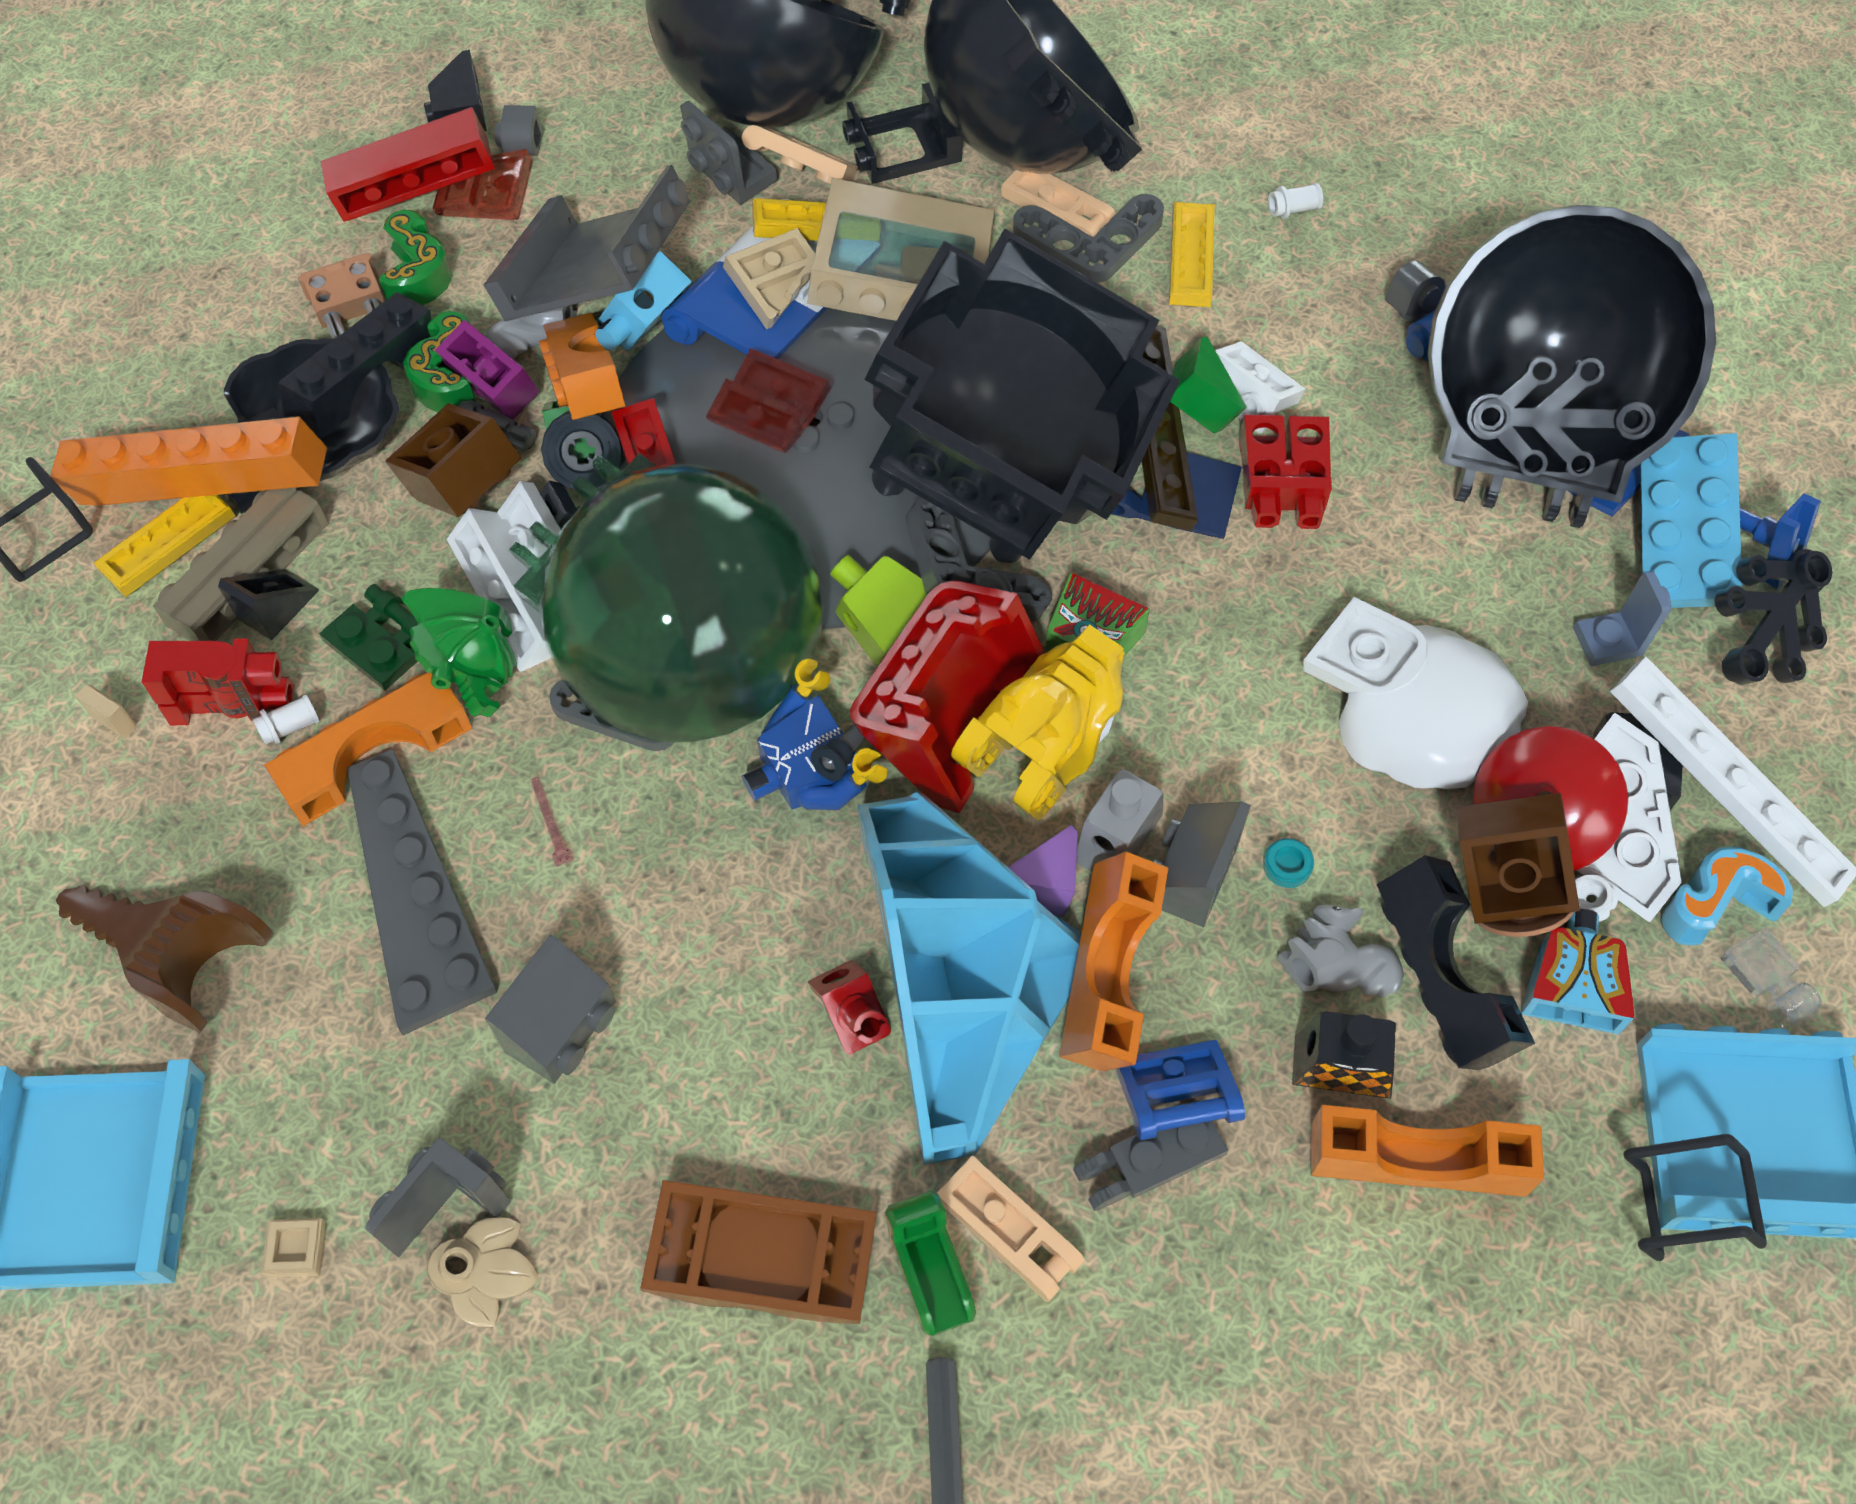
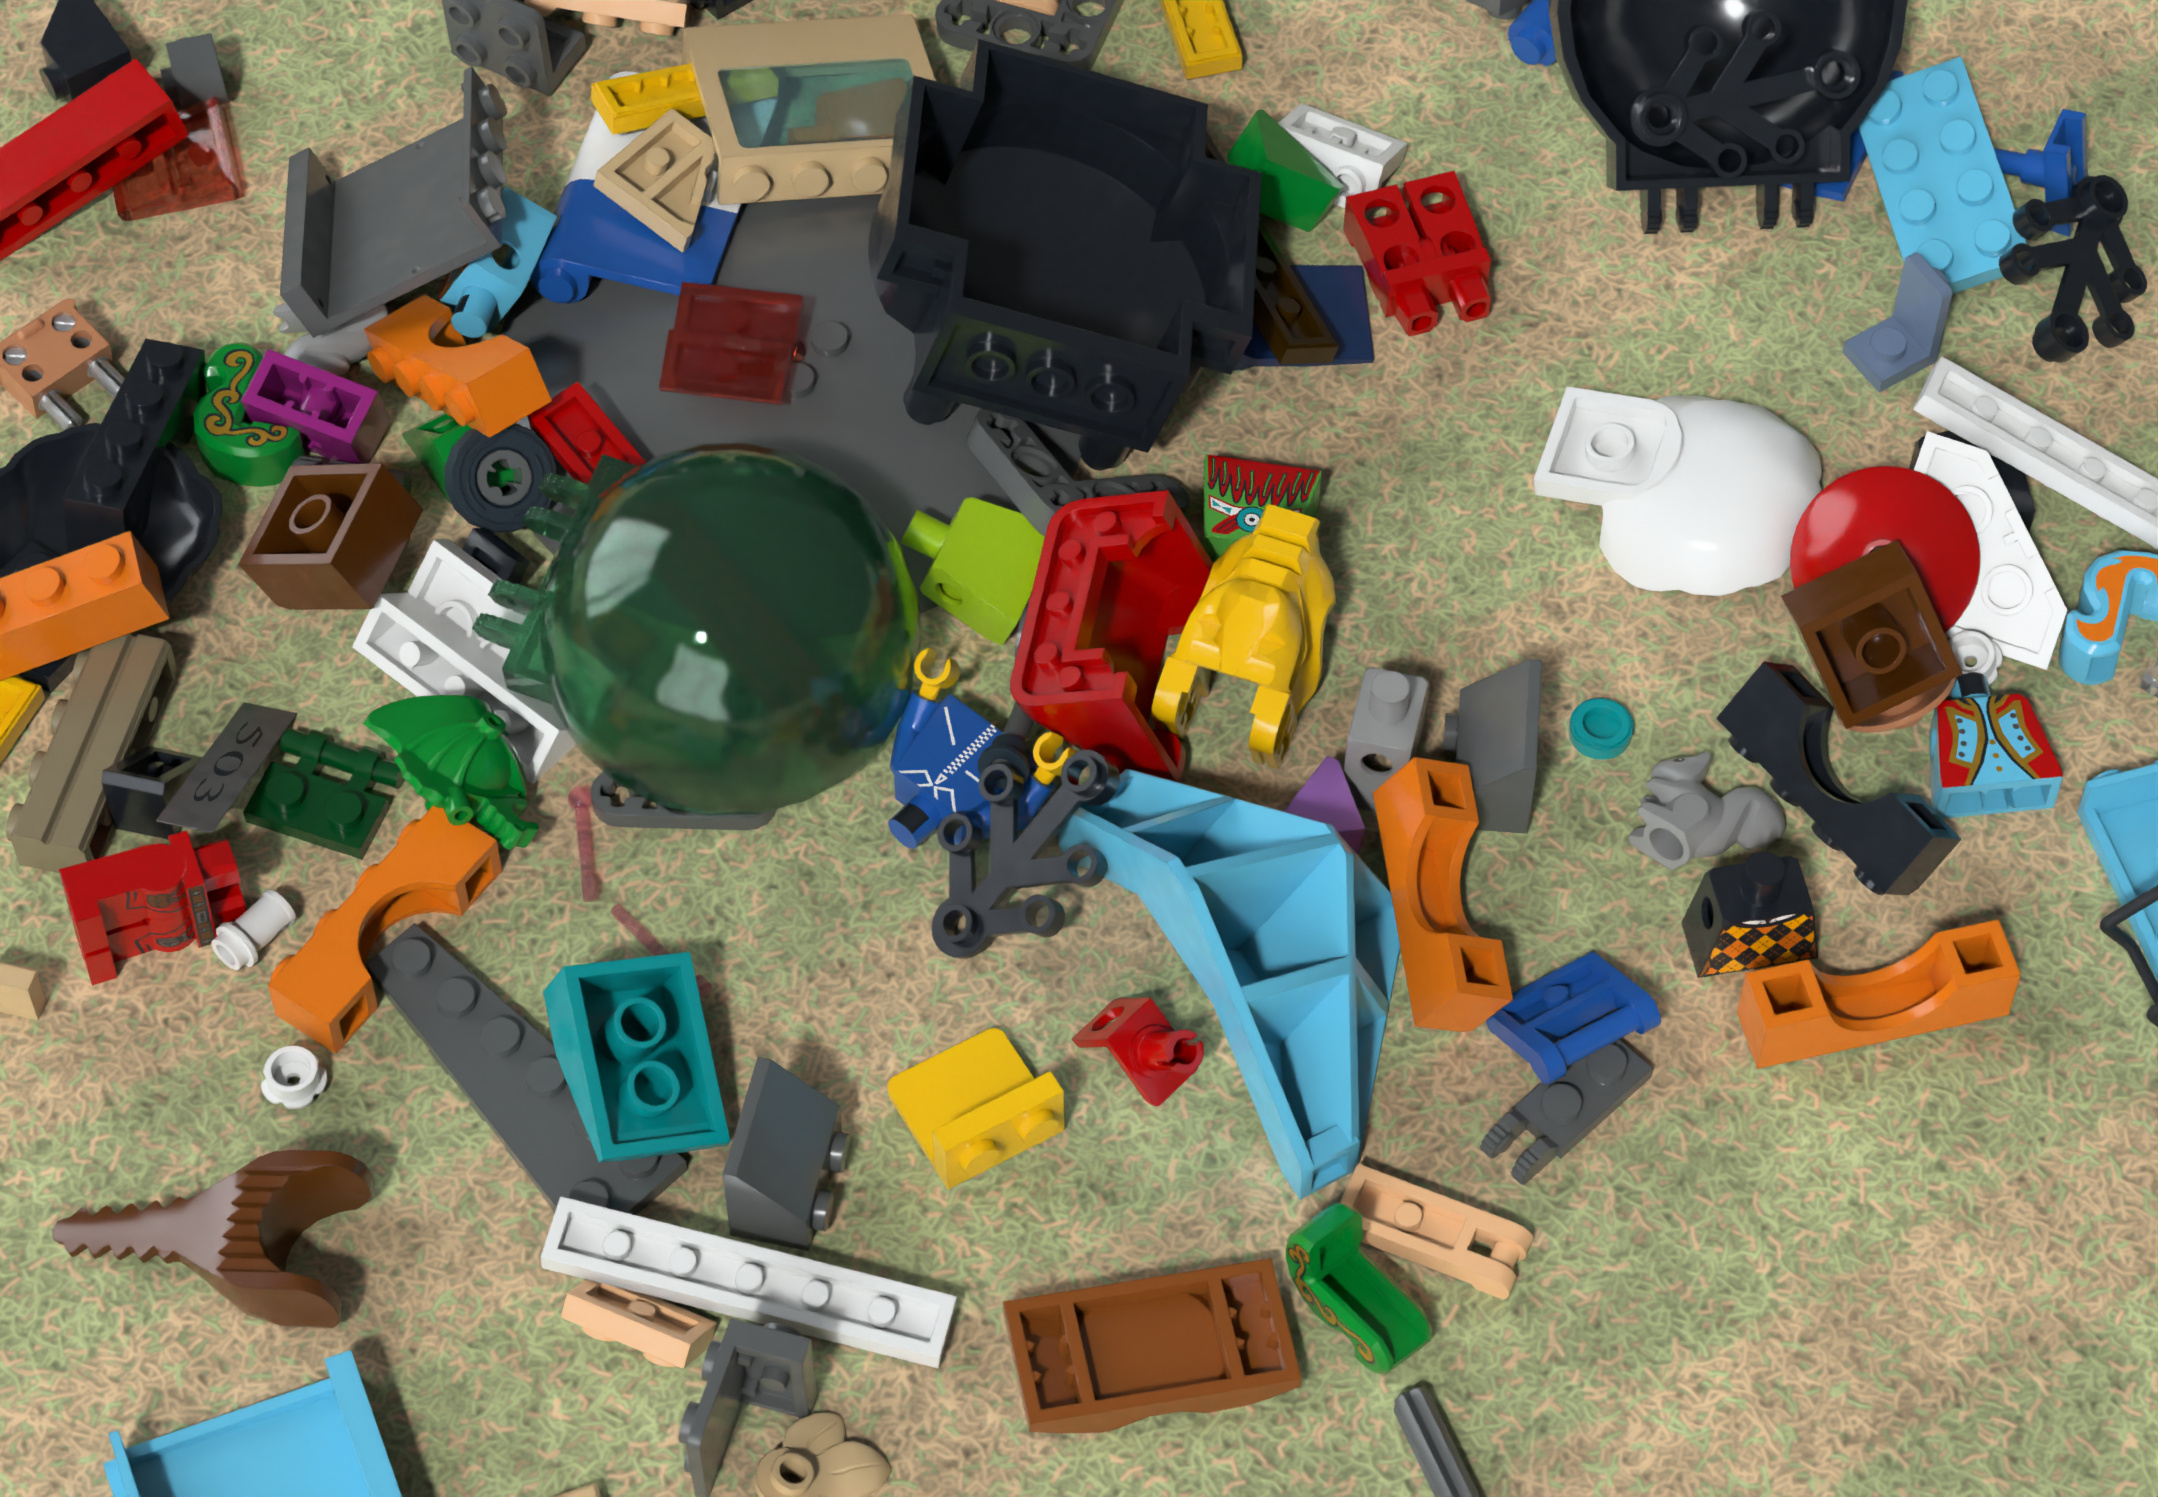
camera: 20 degrees left, 5 degrees down
green animal [379,209,453,306] -> none
none -> flat silver sticker [156,702,297,833]
none -> white plate [261,1046,327,1110]
none -> white plate [541,1196,957,1369]
none -> teal slope [543,952,730,1163]
none -> light nougat plate [561,1279,717,1369]
none -> clear pink hinge [567,786,597,902]
none -> yellow bracket [887,1028,1064,1190]
none -> black plant [932,750,1120,959]

